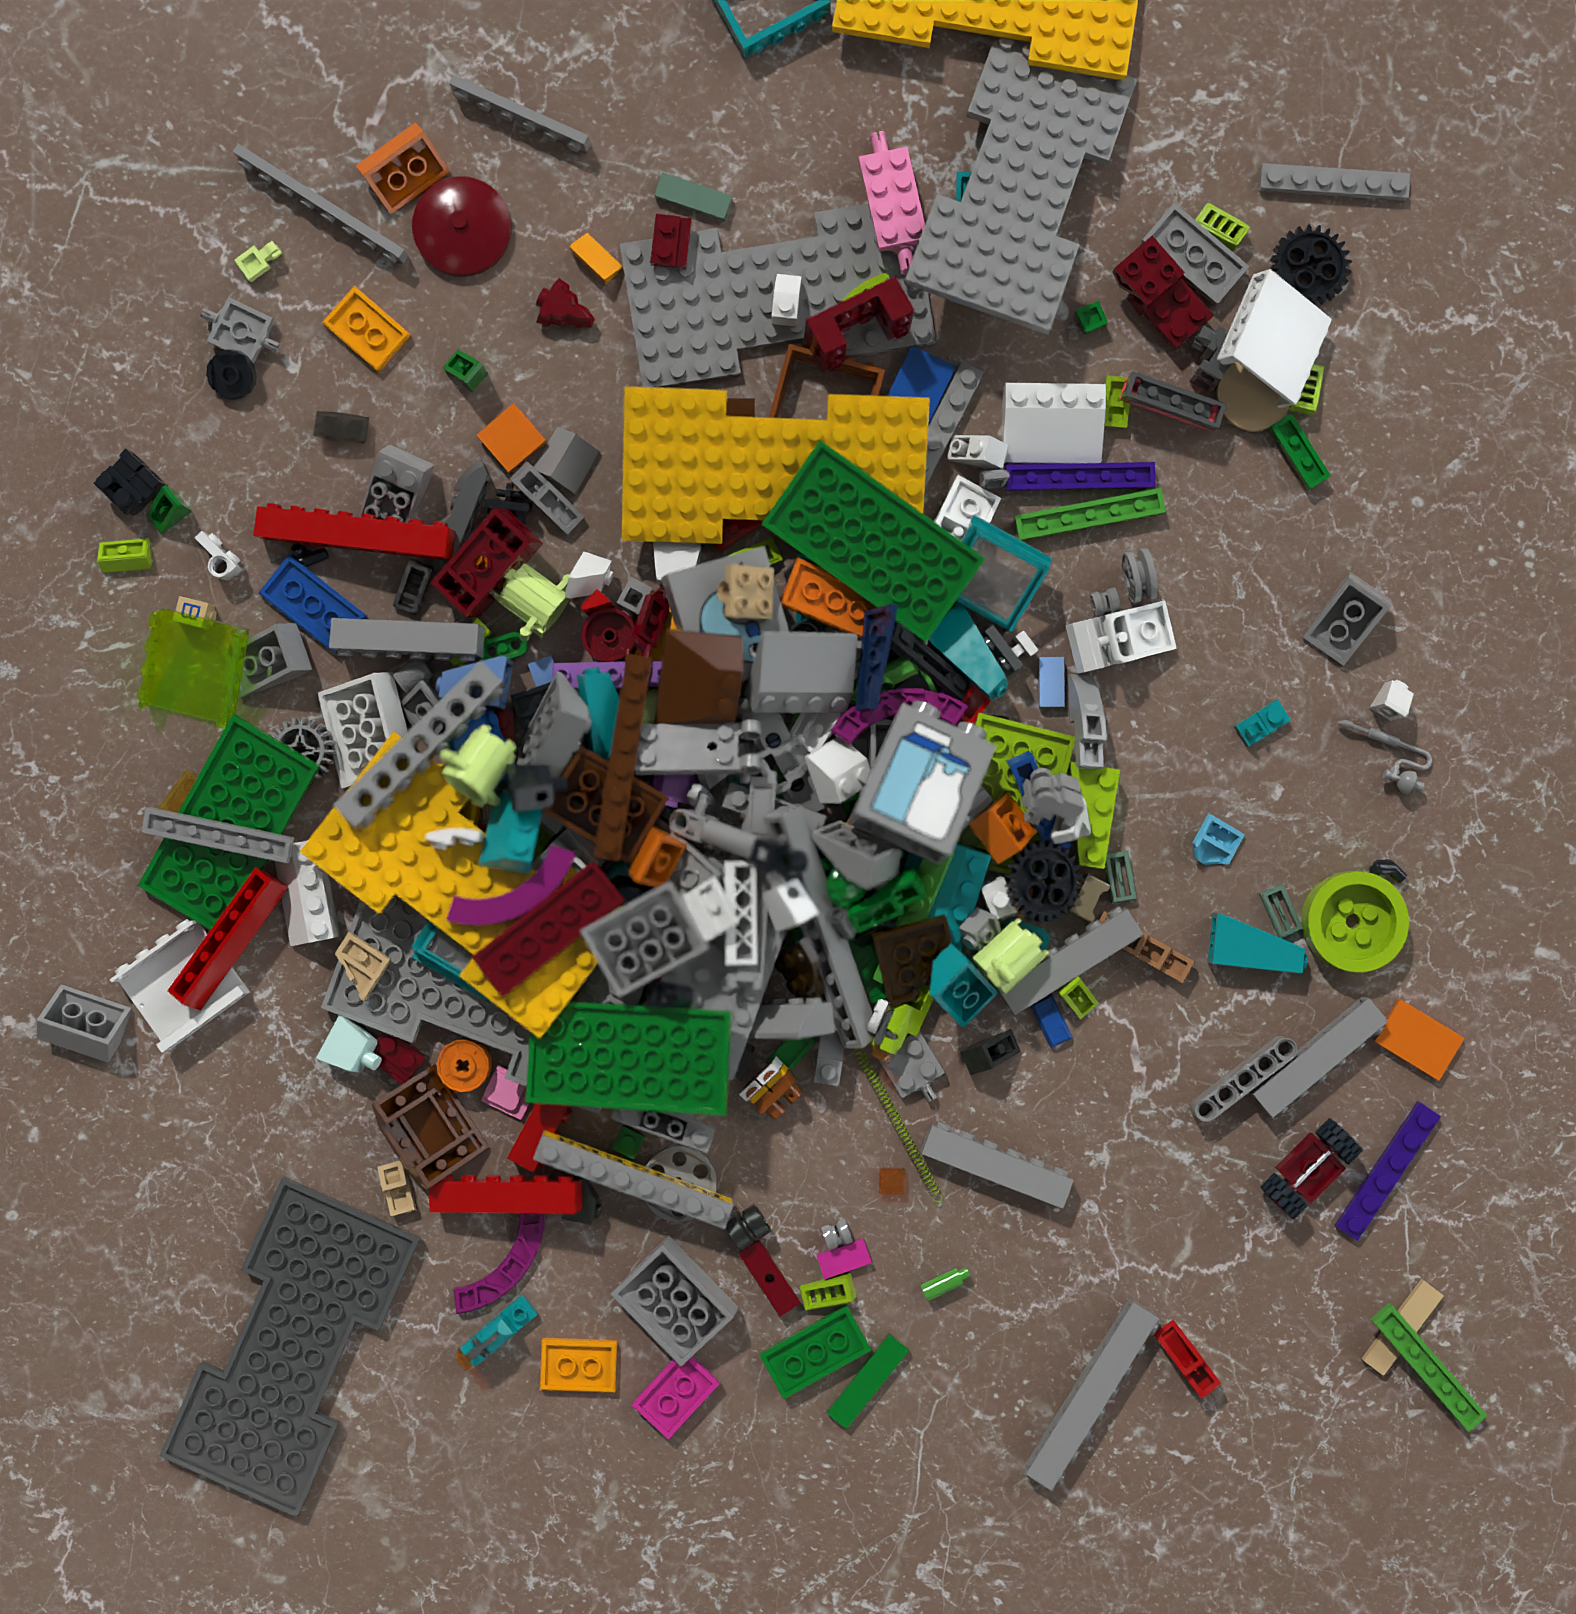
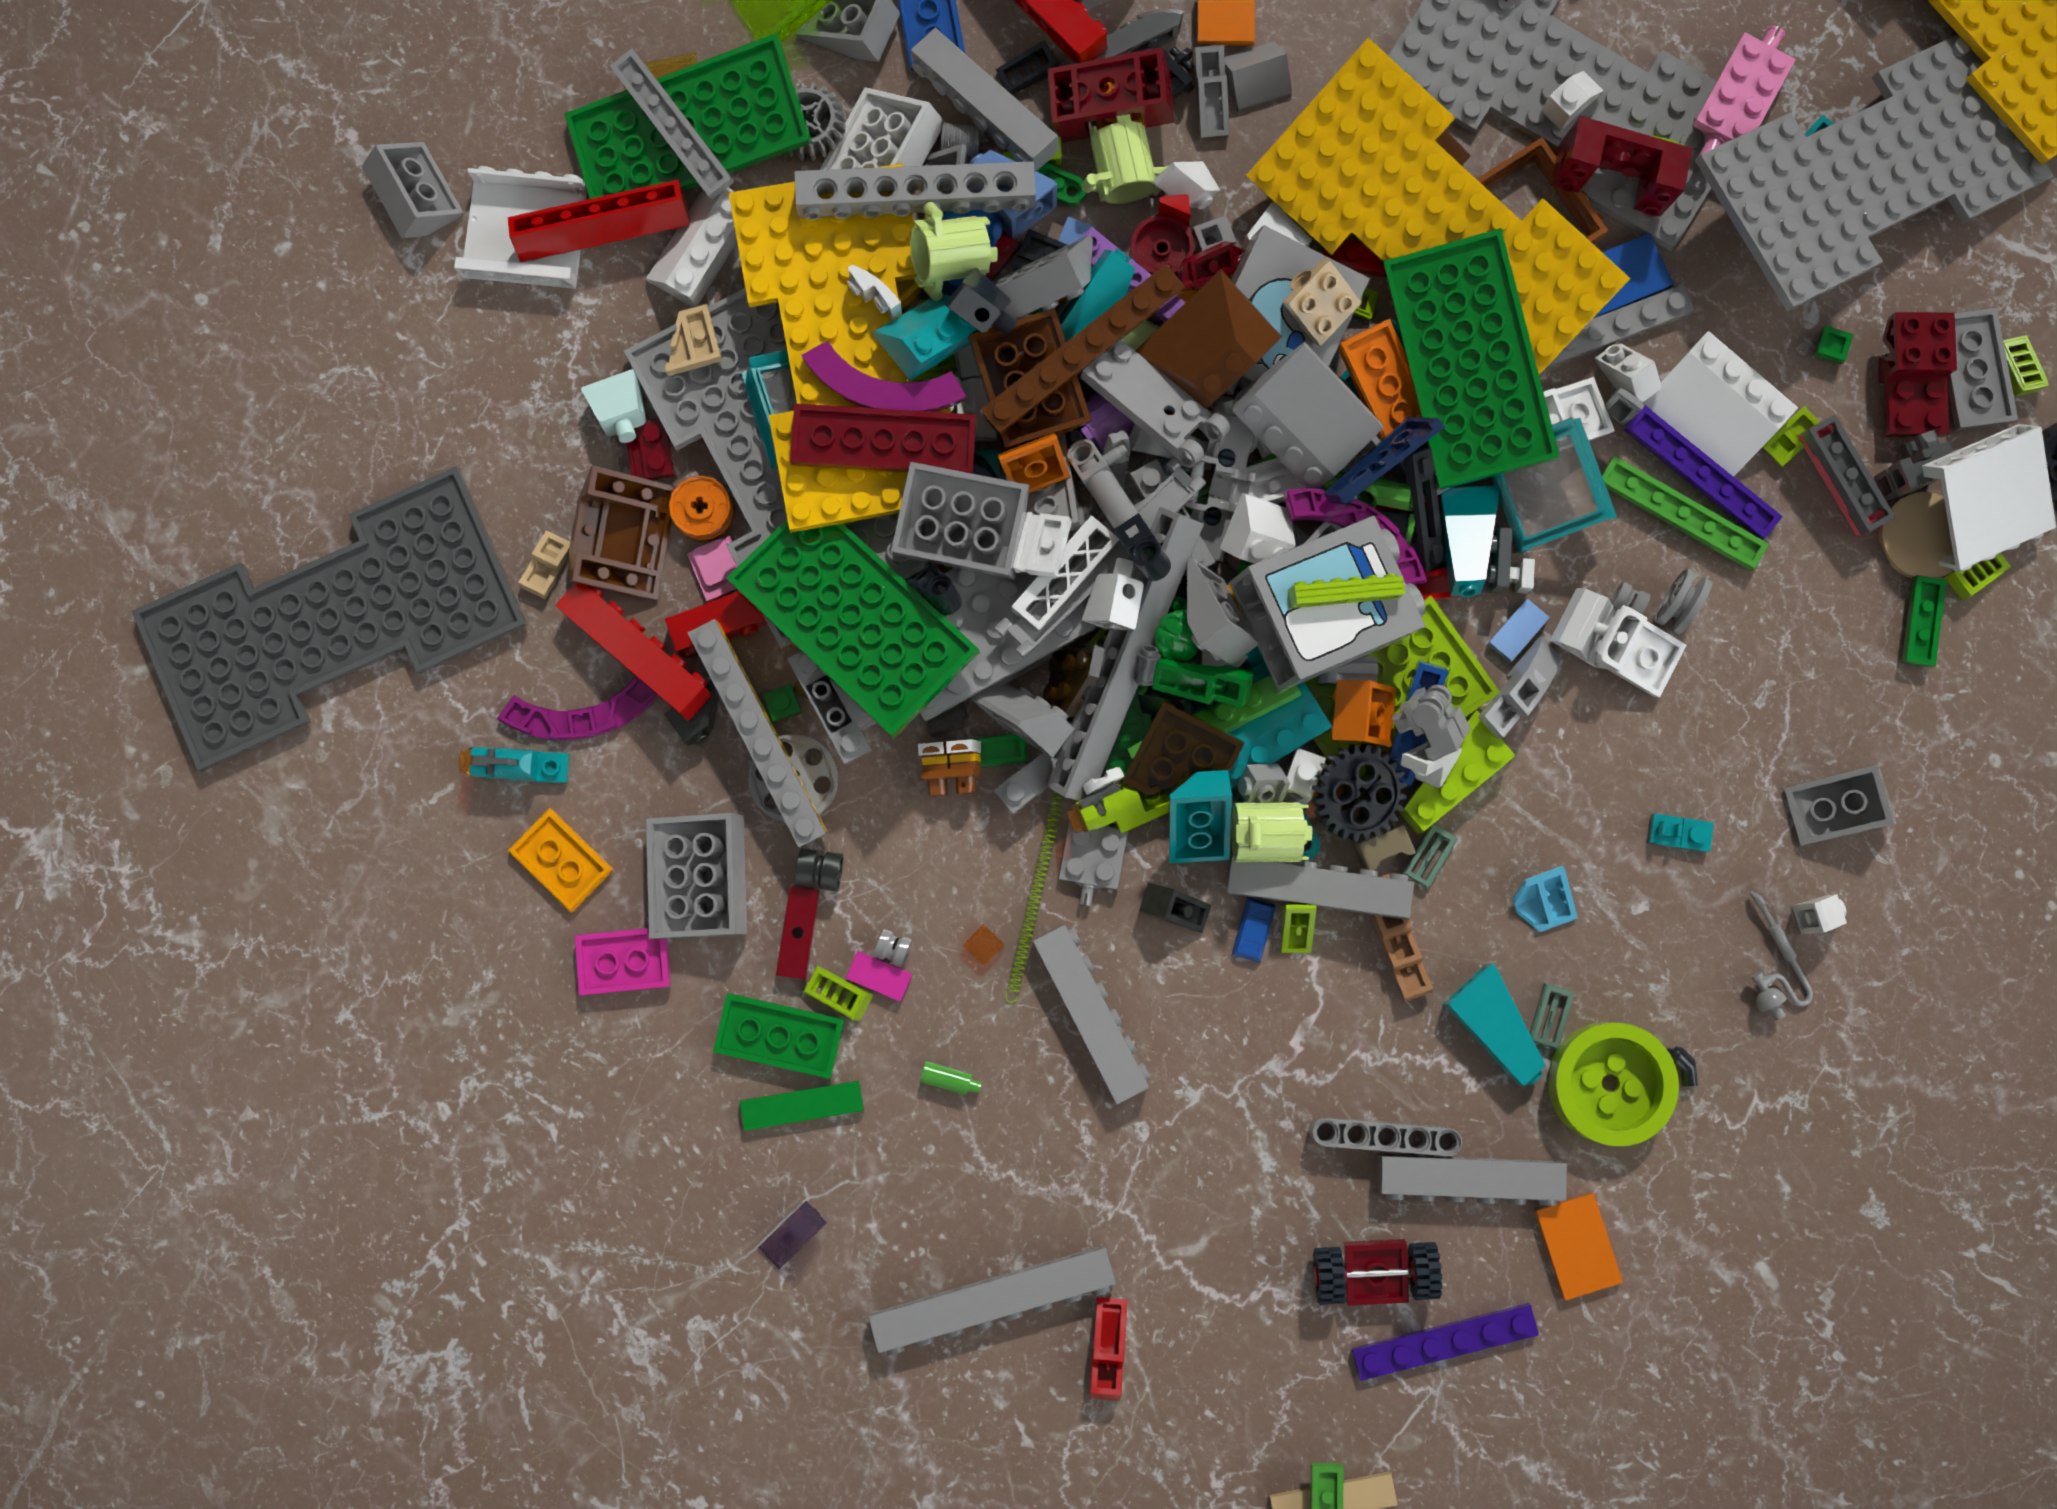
camera: 40 degrees right, 5 degrees down
none -> clear purple slope [758,1201,827,1269]
none -> lime piece [1288,573,1406,609]

